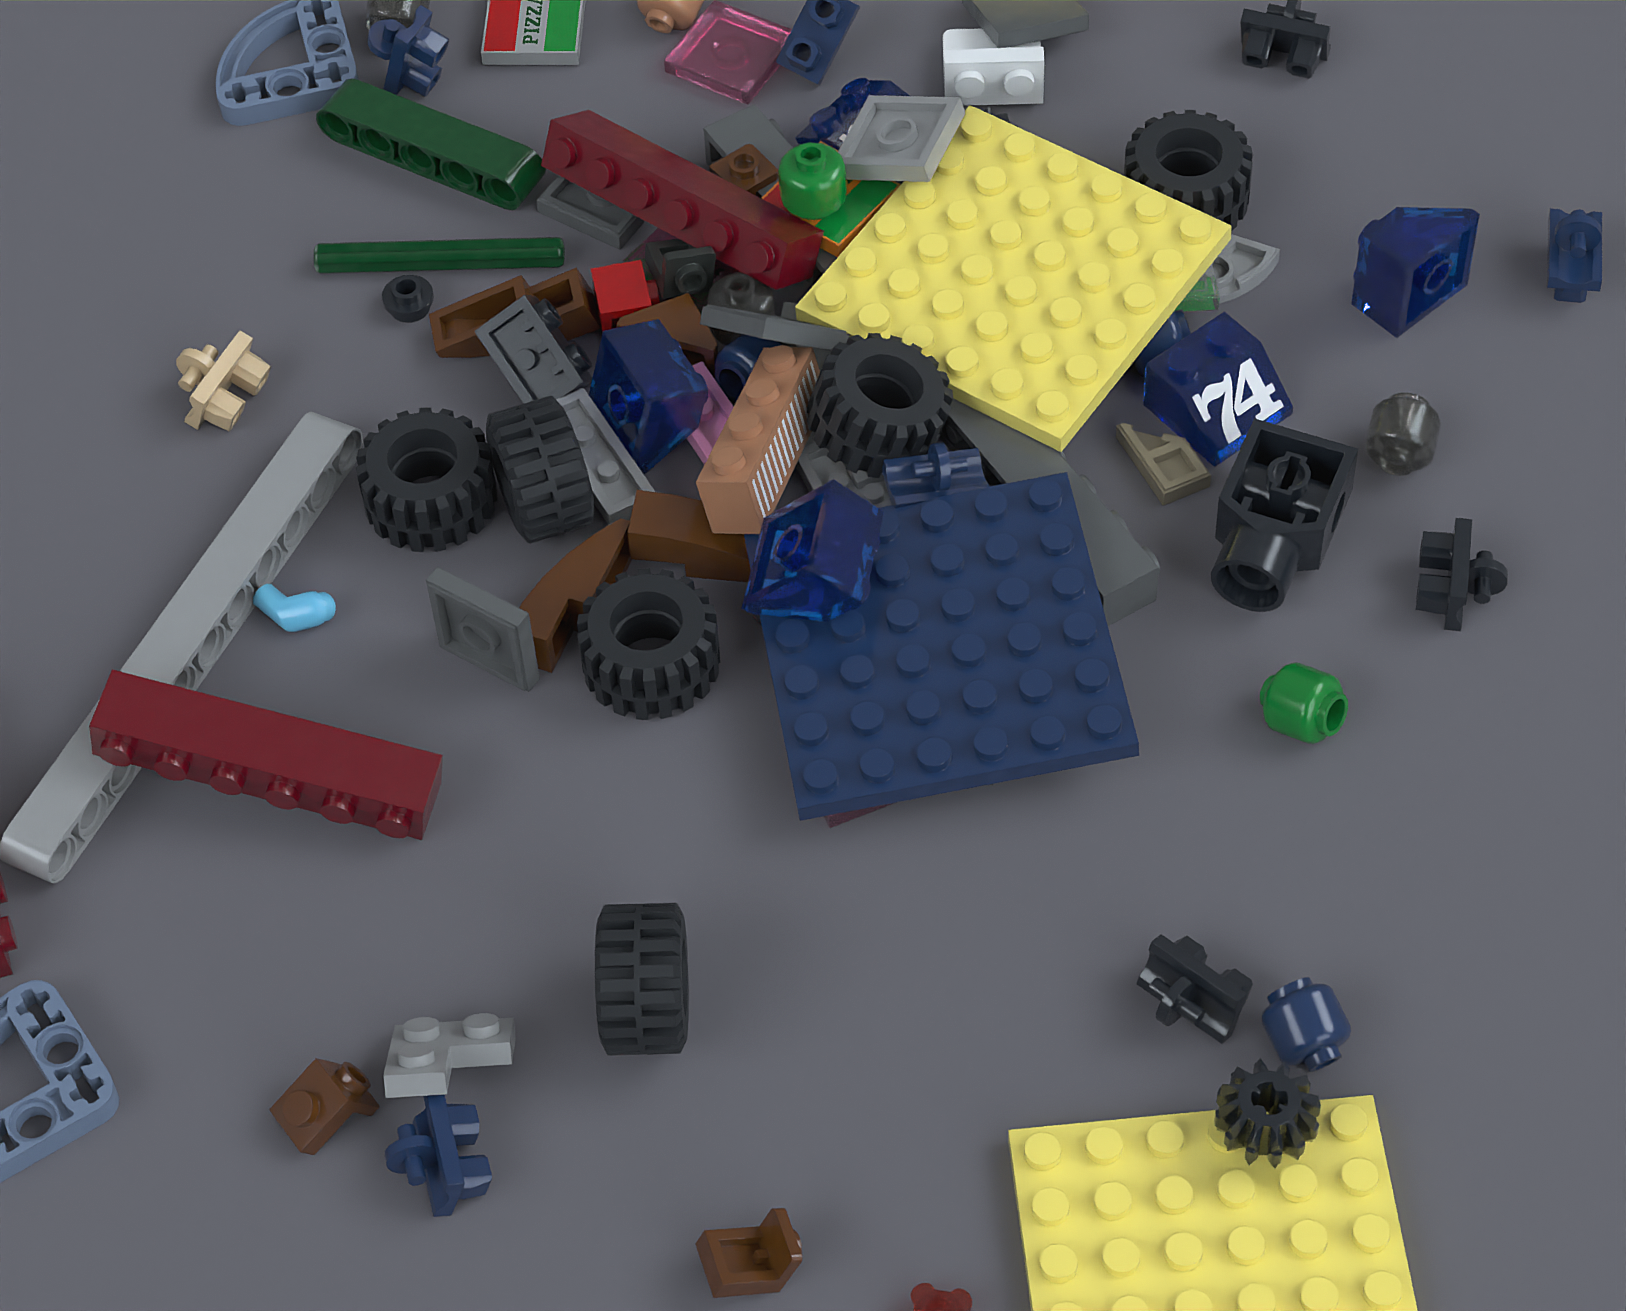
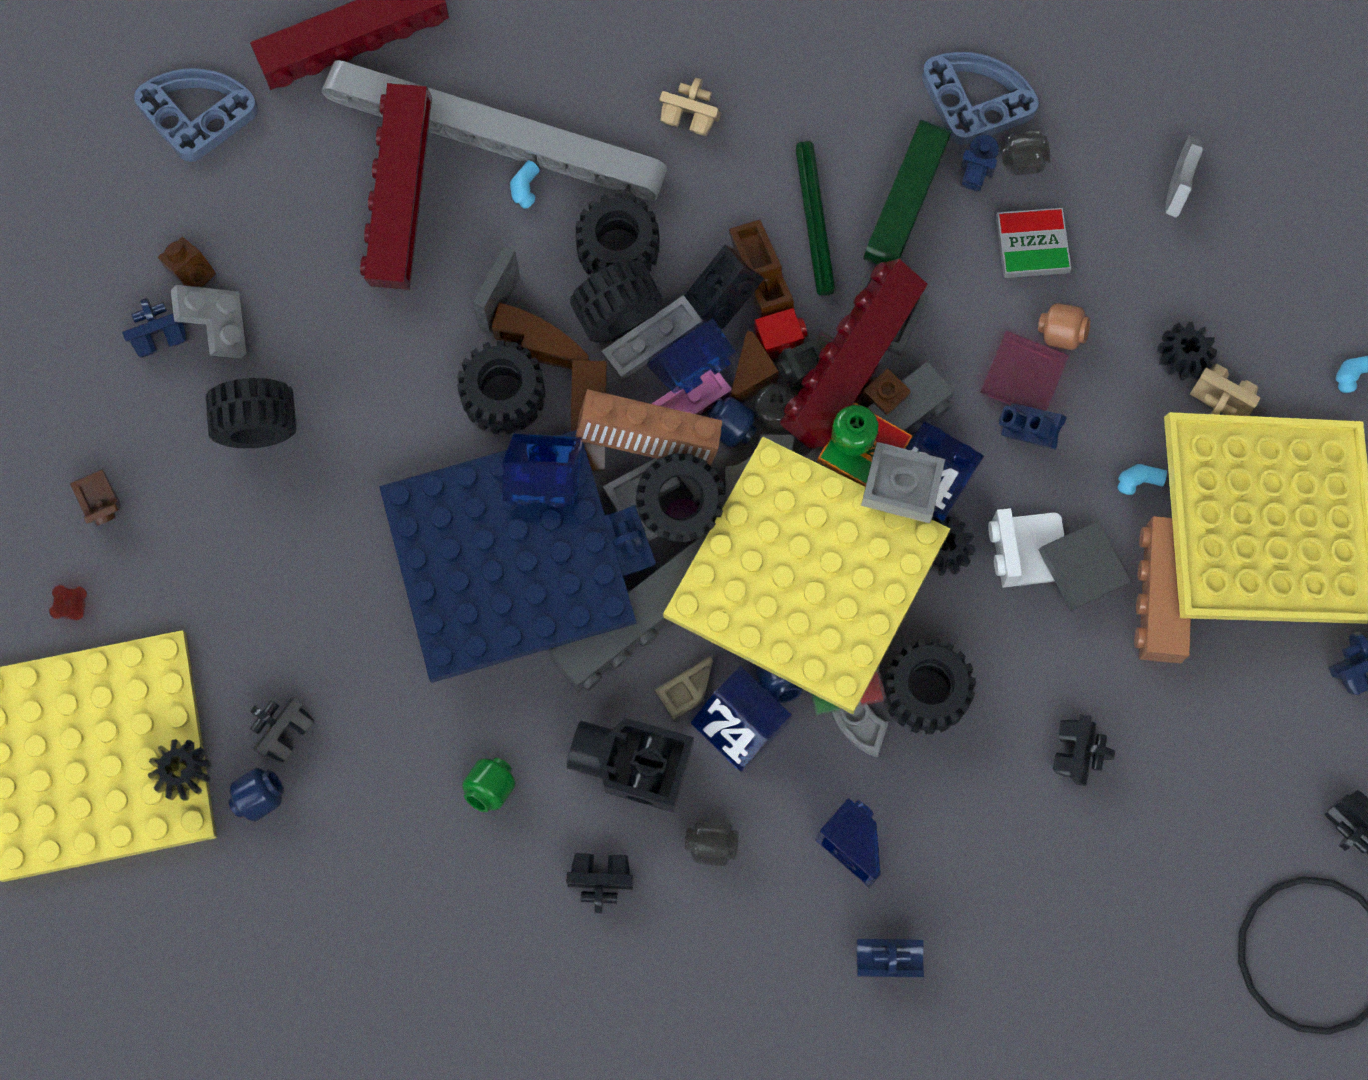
camera: 80 degrees right, 20 degrees up
black plate [382,275,434,323] -> none
dark grey tile [700,304,850,350] -> none

